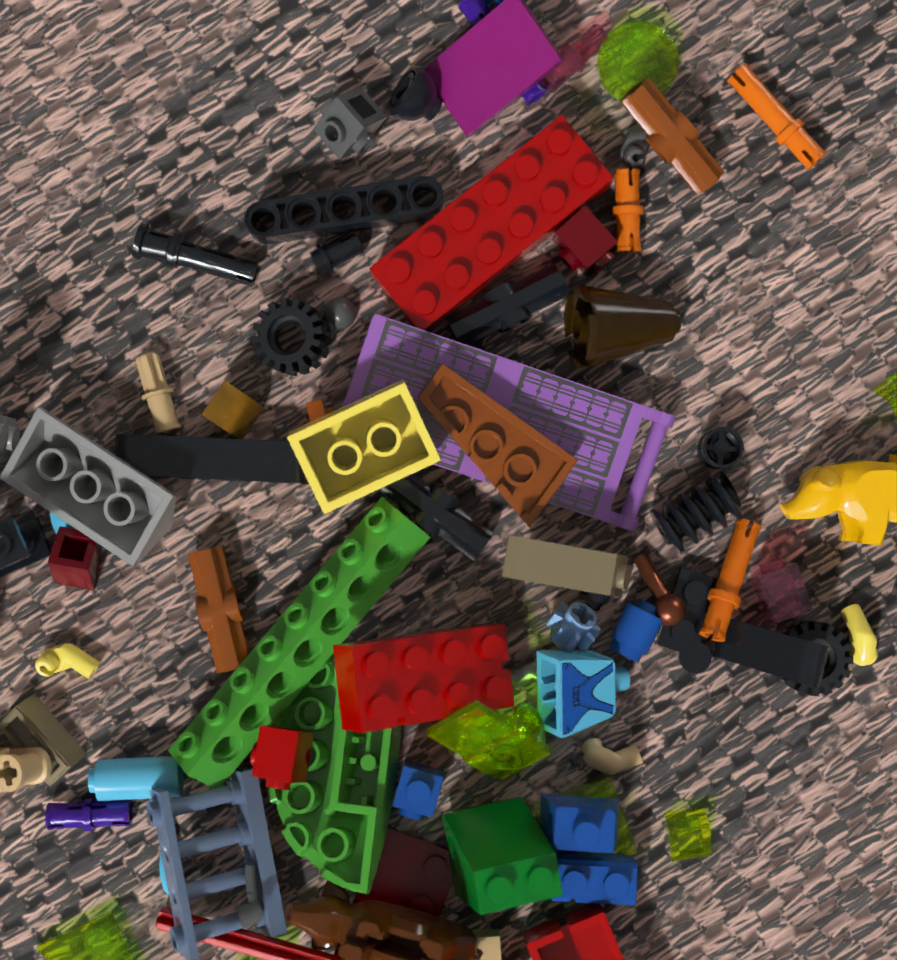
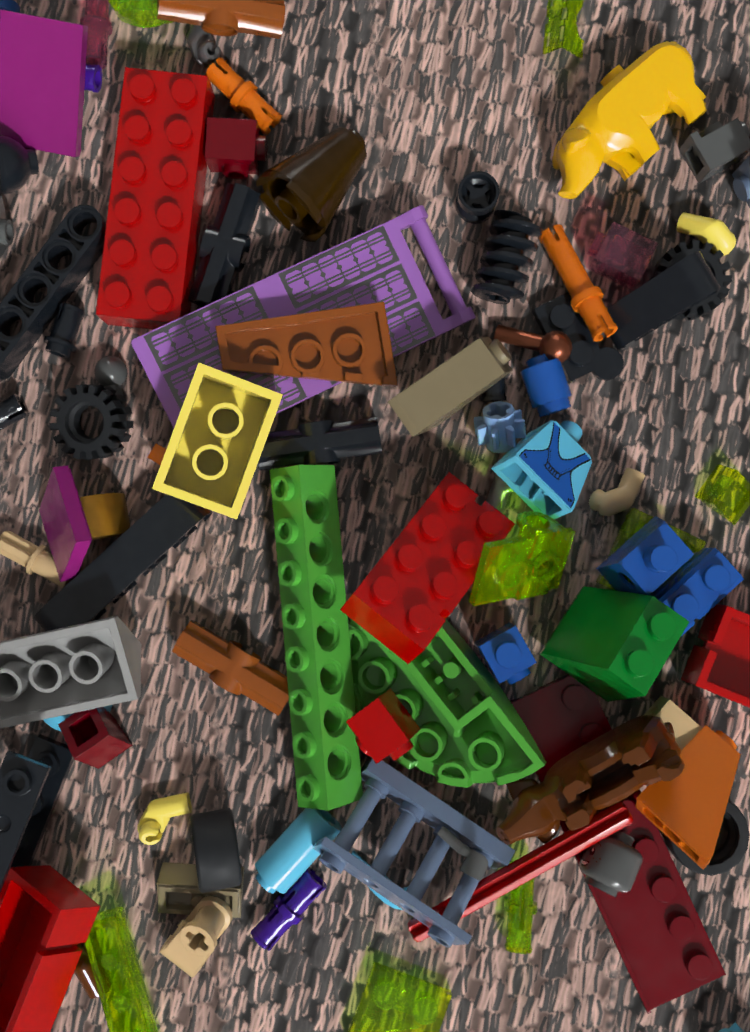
camera: 40 degrees left, 0 degrees up
none -> magenta tile [39,465,92,582]
none -> black tyre [190,808,242,893]

